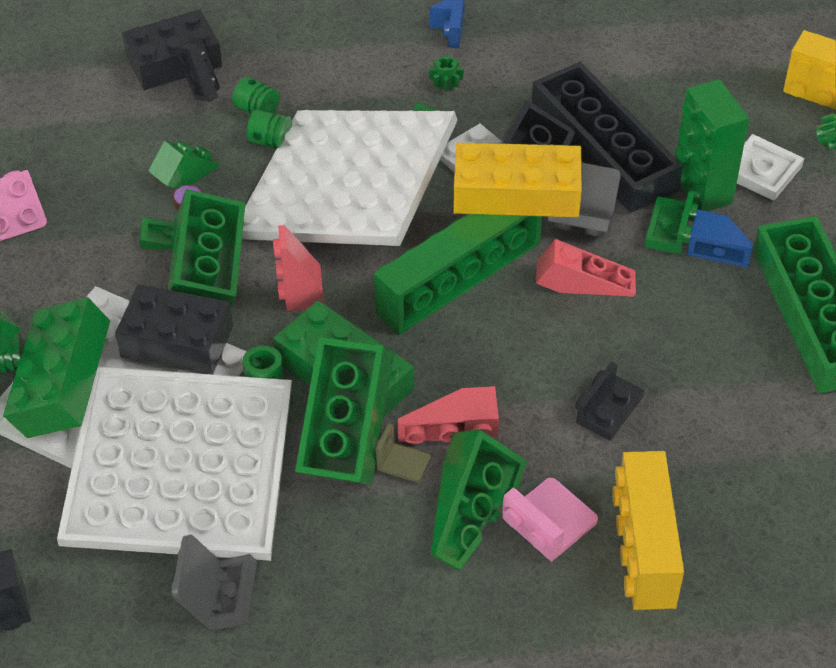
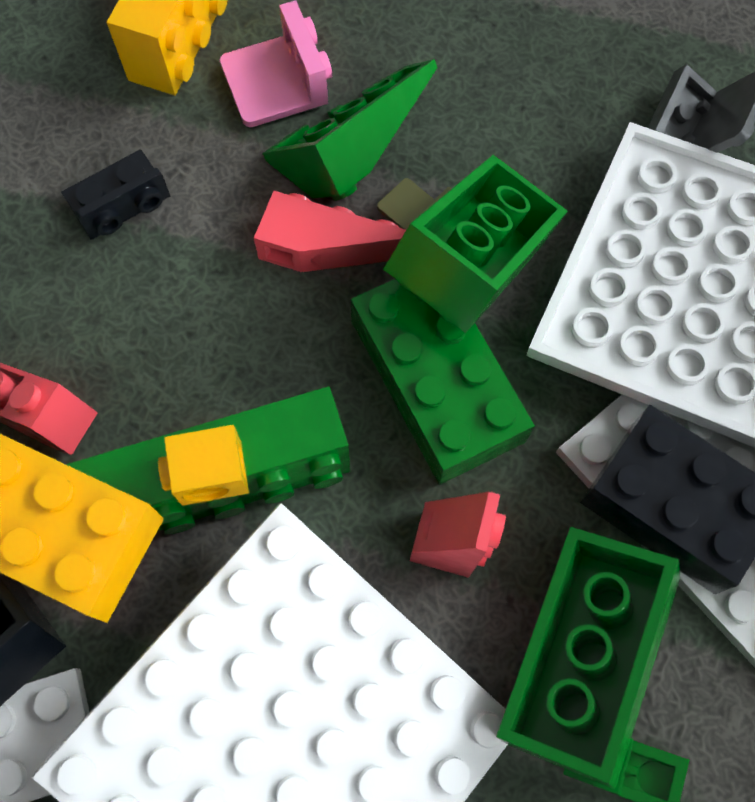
camera: 160 degrees left, 20 degrees up
green piece [242,346,284,379] -> none
none -> yellow brick [158,425,249,506]

